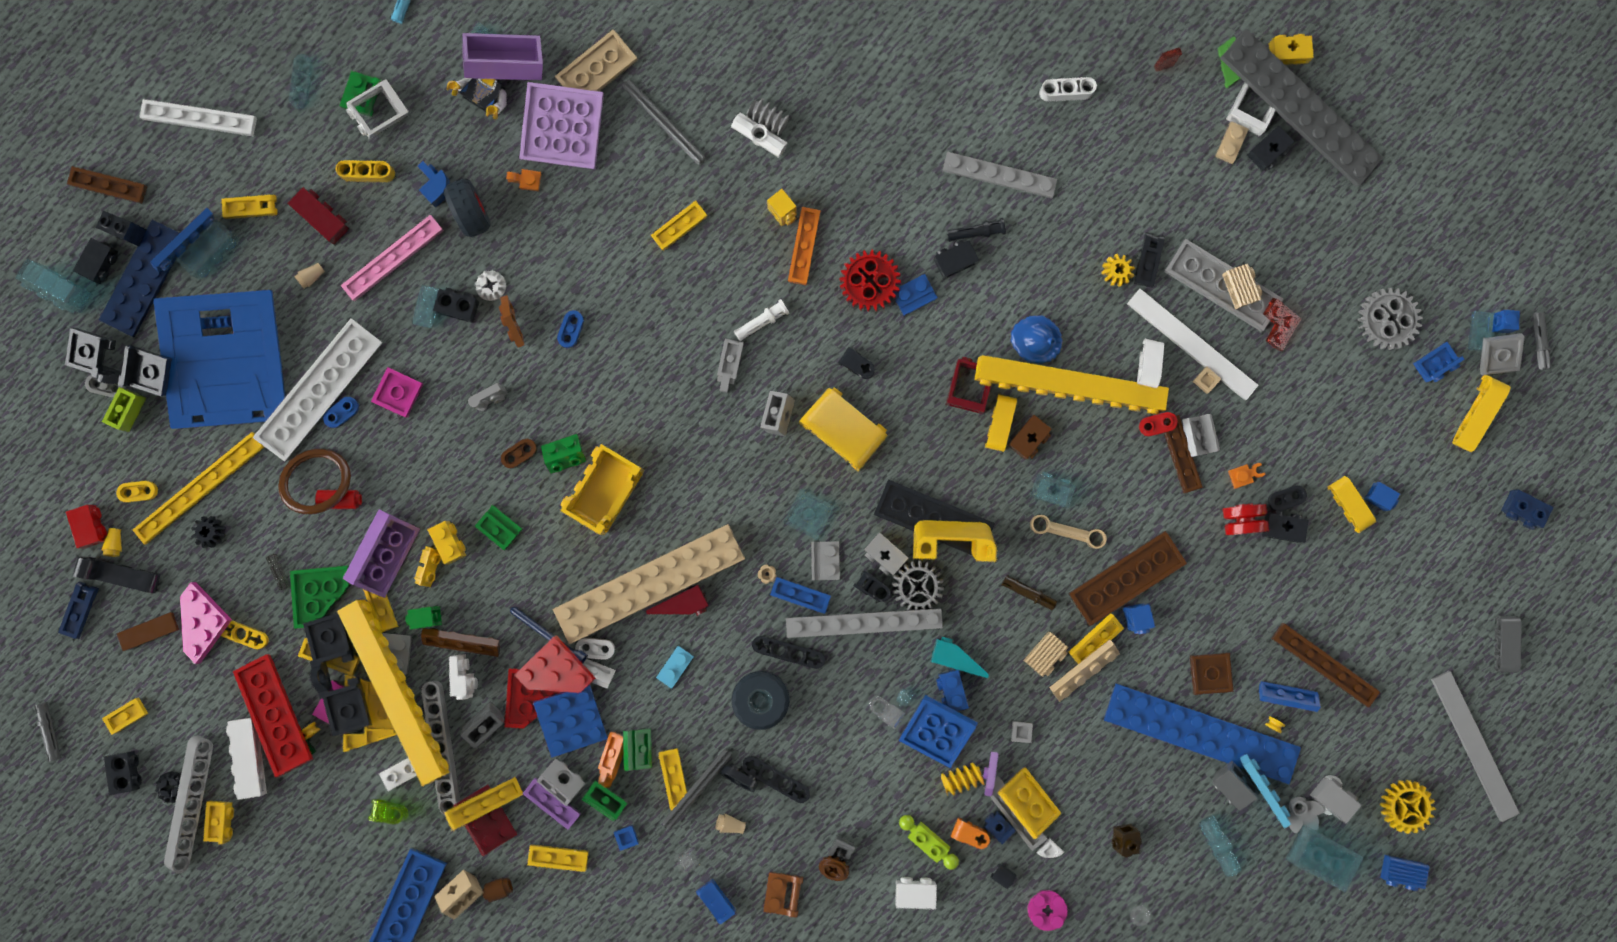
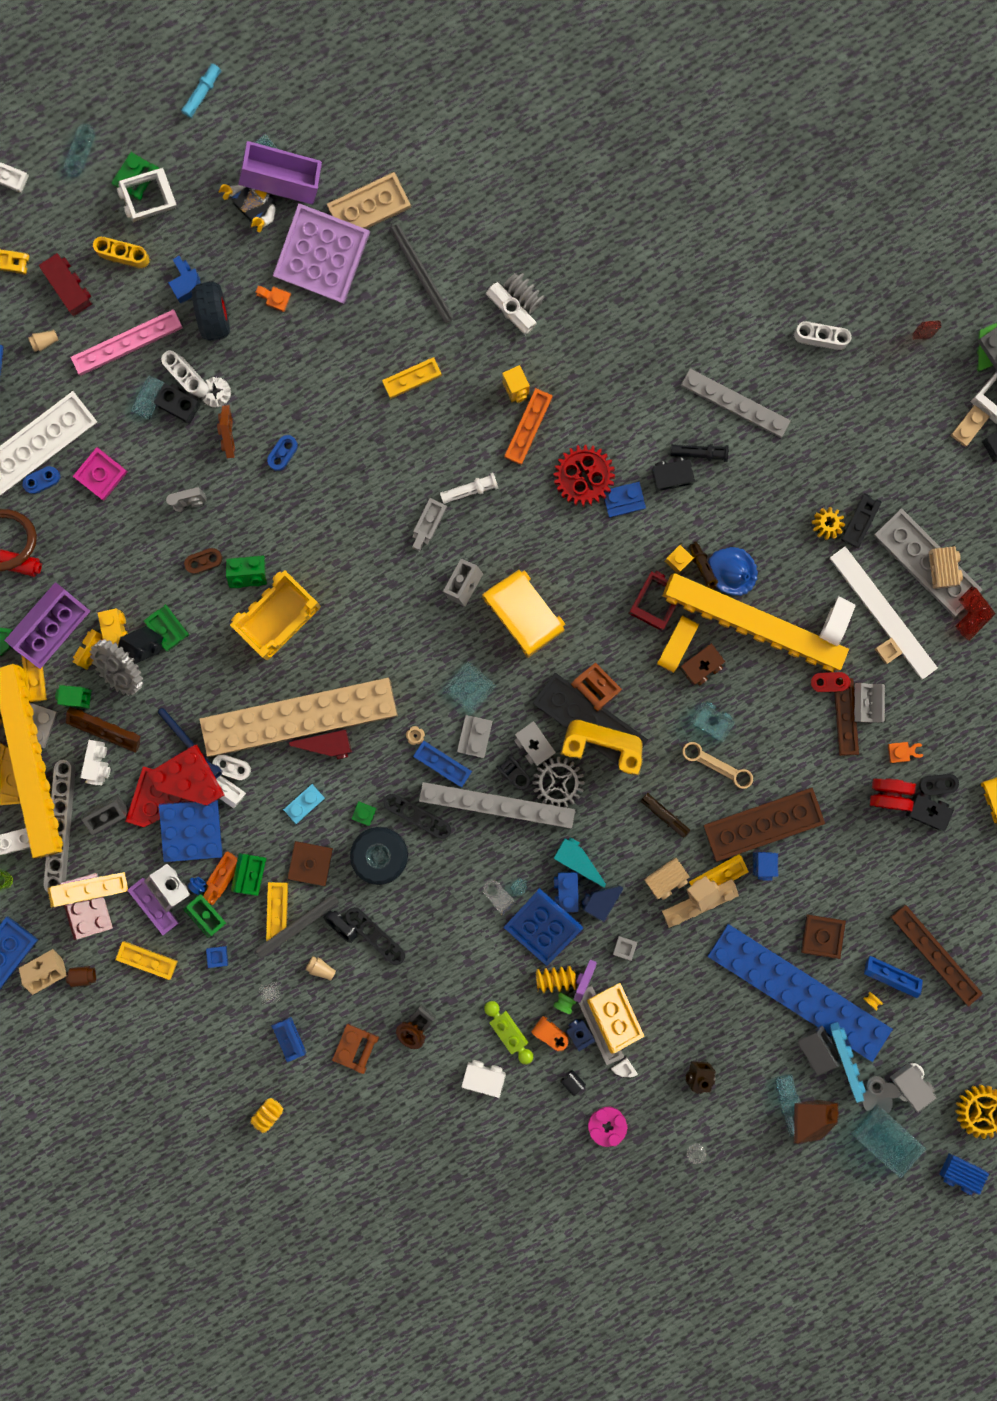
camera: 10 degrees right, 0 degrees up
black piece [838,347,875,379] -> none
none -> light grey gear [90,639,143,696]
none -> black brick [118,626,163,664]
none -> white beam [161,350,208,398]
none -> blue plate [188,877,206,895]
none -> reddish brown plate [287,841,333,886]
none -> green plate [352,801,377,826]
none -> bright green wheel [553,992,577,1014]
none -> dark orange plate [571,662,622,712]
none -> dark blue slope [581,884,623,922]
none -> yellow brick [665,545,693,574]
none -> tan brick [687,876,720,912]
none -> dark brown axle [689,542,718,589]
none -> reddish brown slope [794,1100,839,1144]

